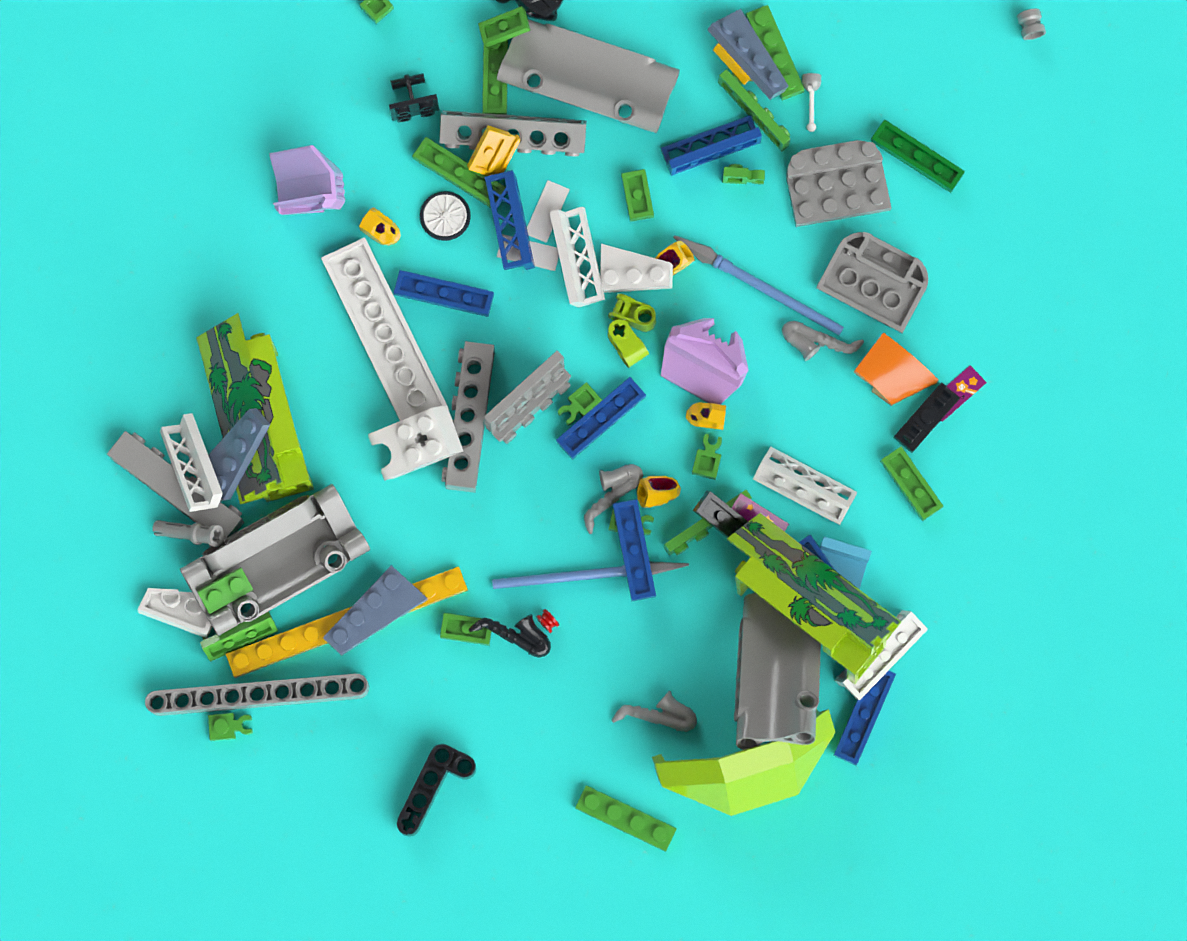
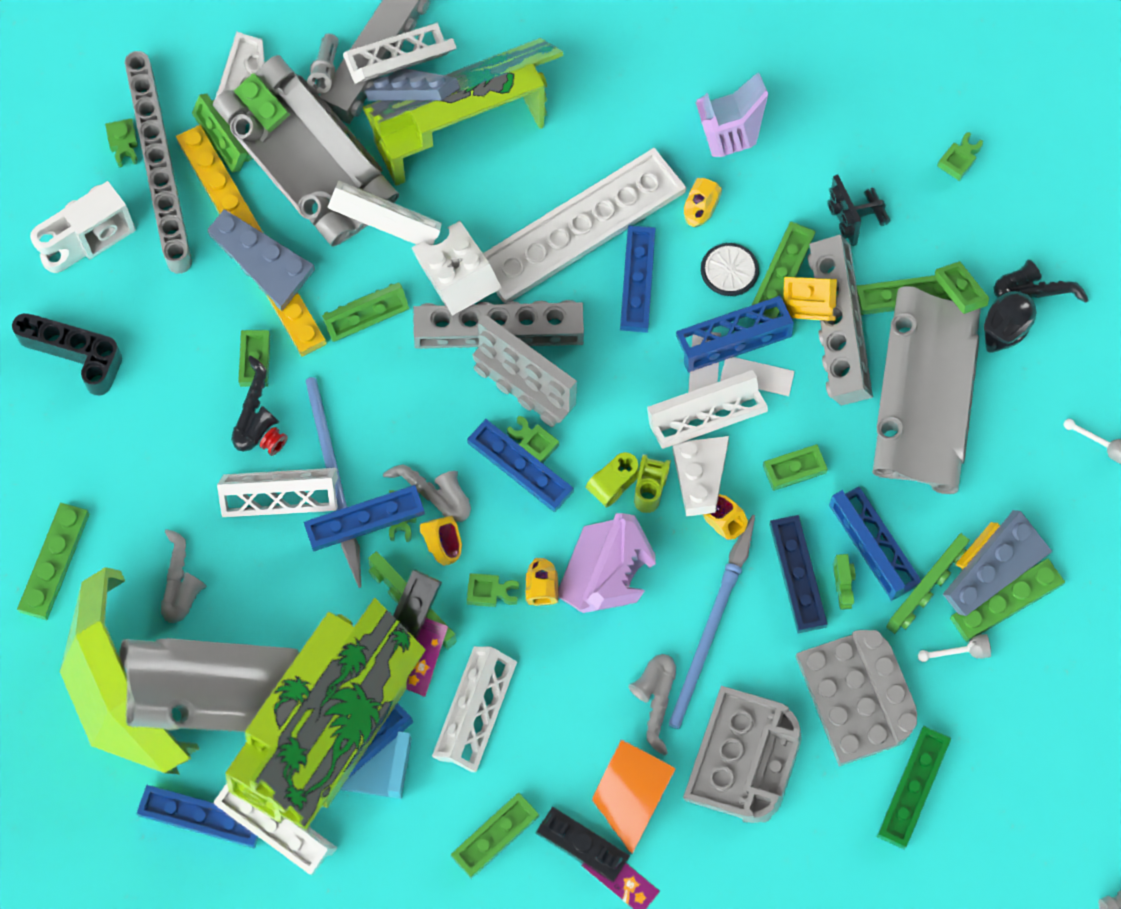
camera: 80 degrees right, 10 degrees down
none -> white brick [31,181,136,273]
none -> white fence [217,468,338,517]
none -> bright green plate [322,282,409,342]
none -> white fence [328,180,442,245]
none -> dark blue plate [769,515,828,633]

